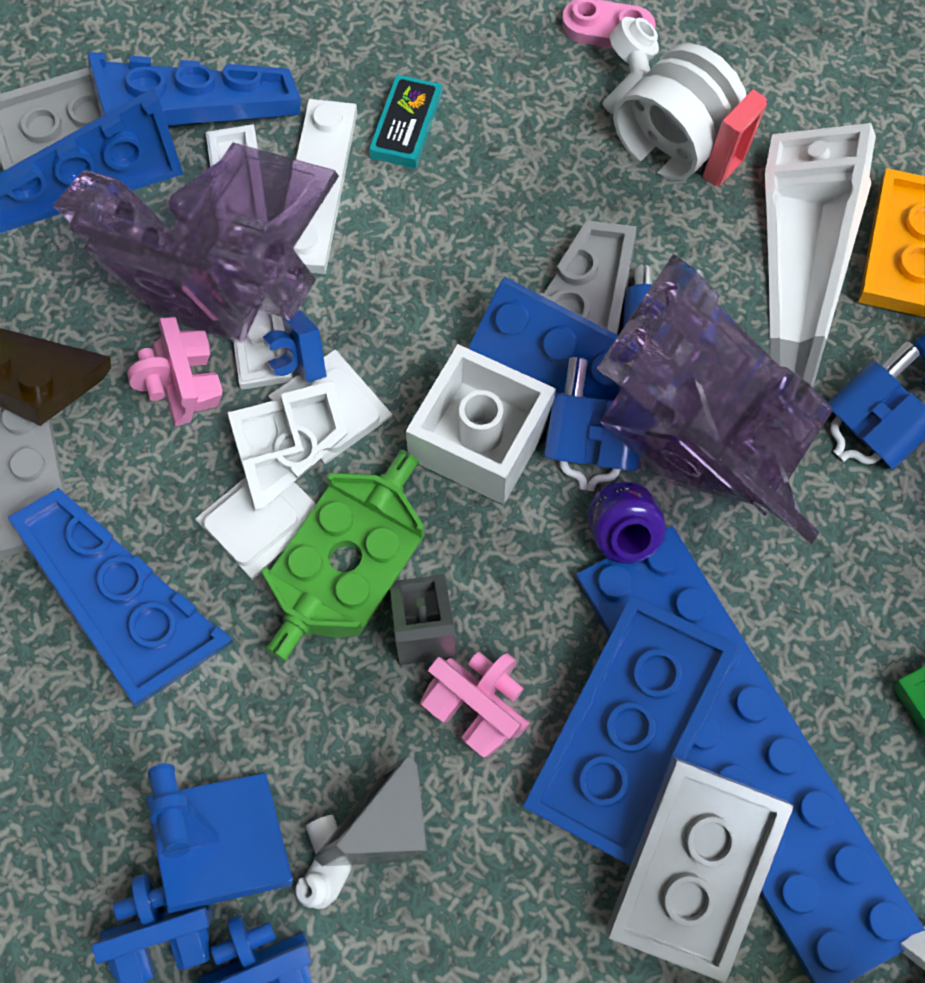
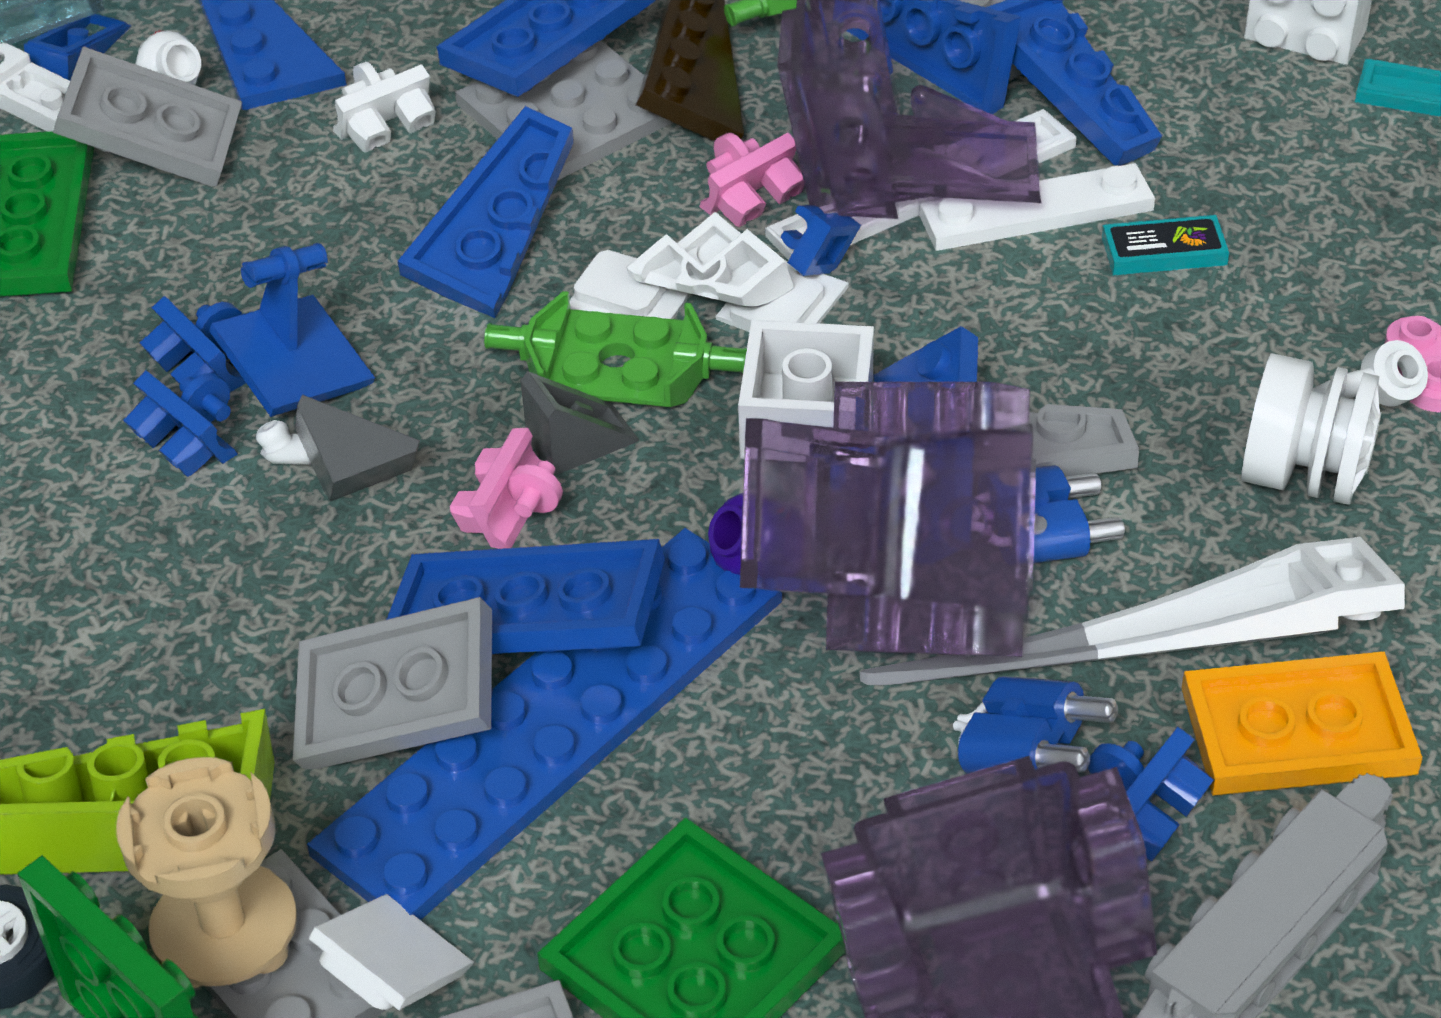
camera: 70 degrees right, 20 degrees down
coral tile [702,89,767,186] -> none

